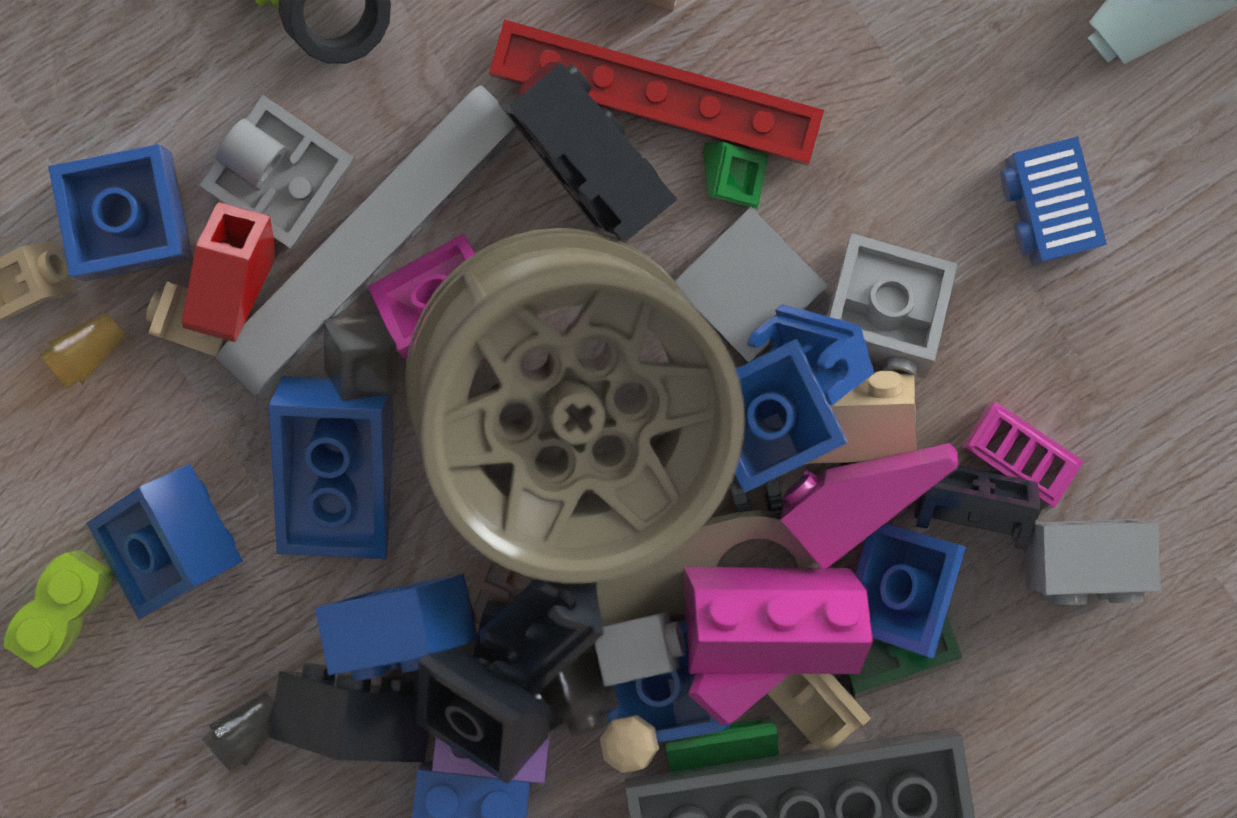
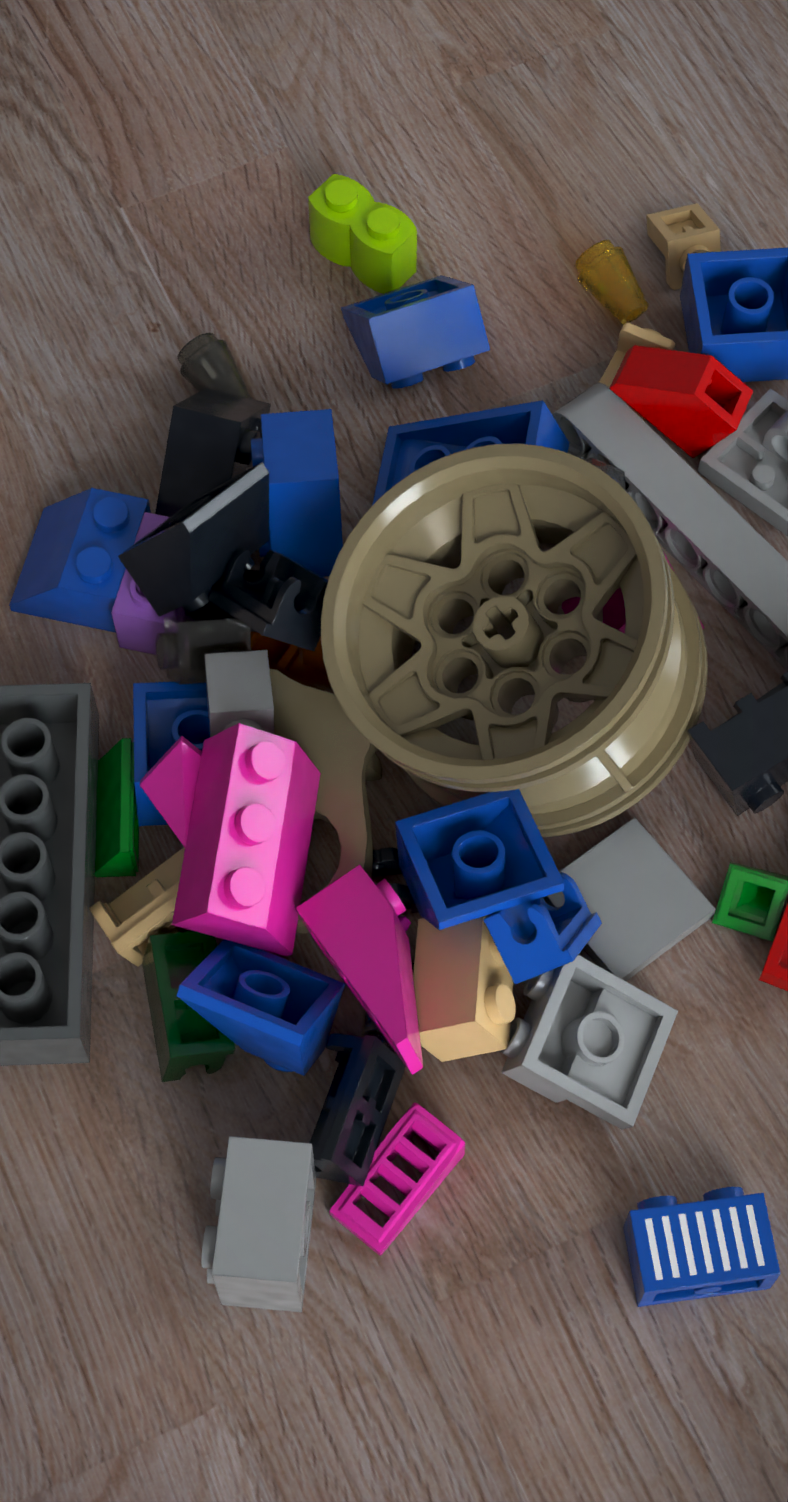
camera: 95 degrees right, 25 degrees down
tan tile [600,715,659,773] -> none

